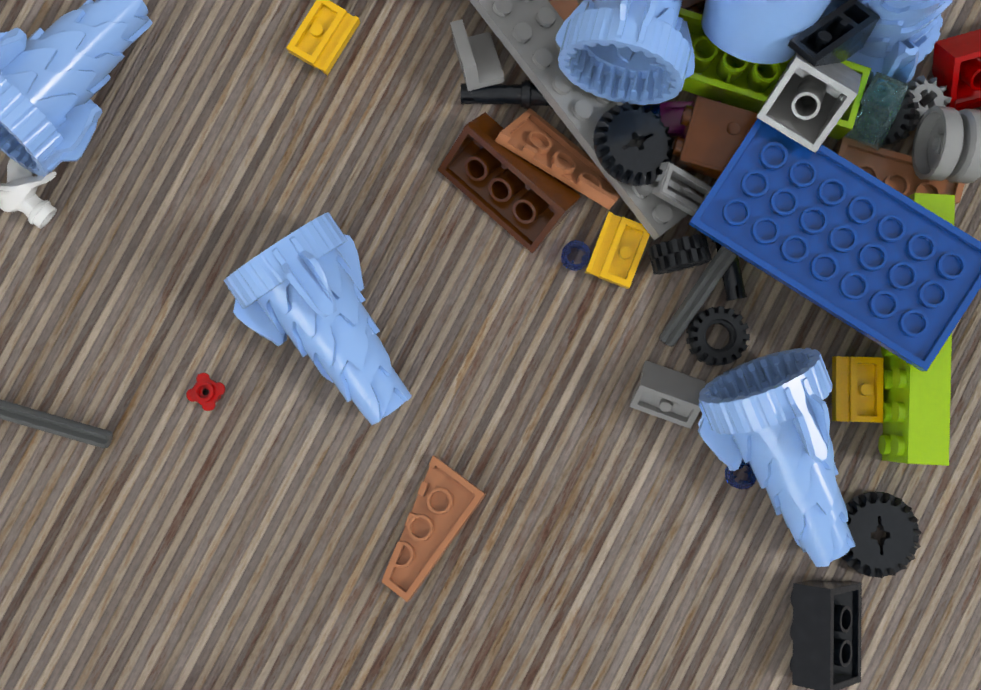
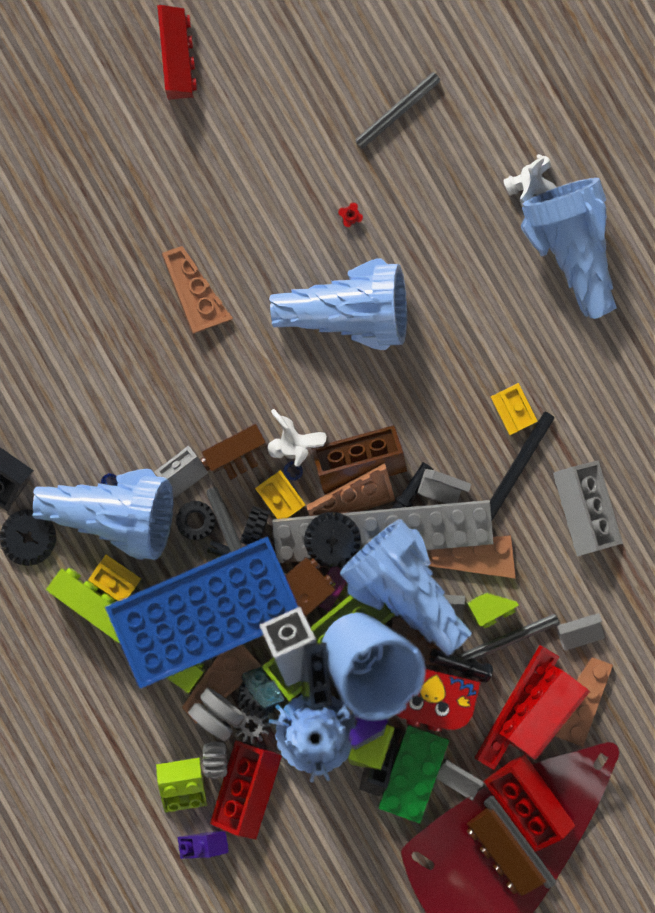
camera: 120 degrees right, 0 degrees up
light grey tile [652,162,712,216] -> none
none -> reddish brown piece [200,423,267,480]
none -> white animal [268,409,327,467]

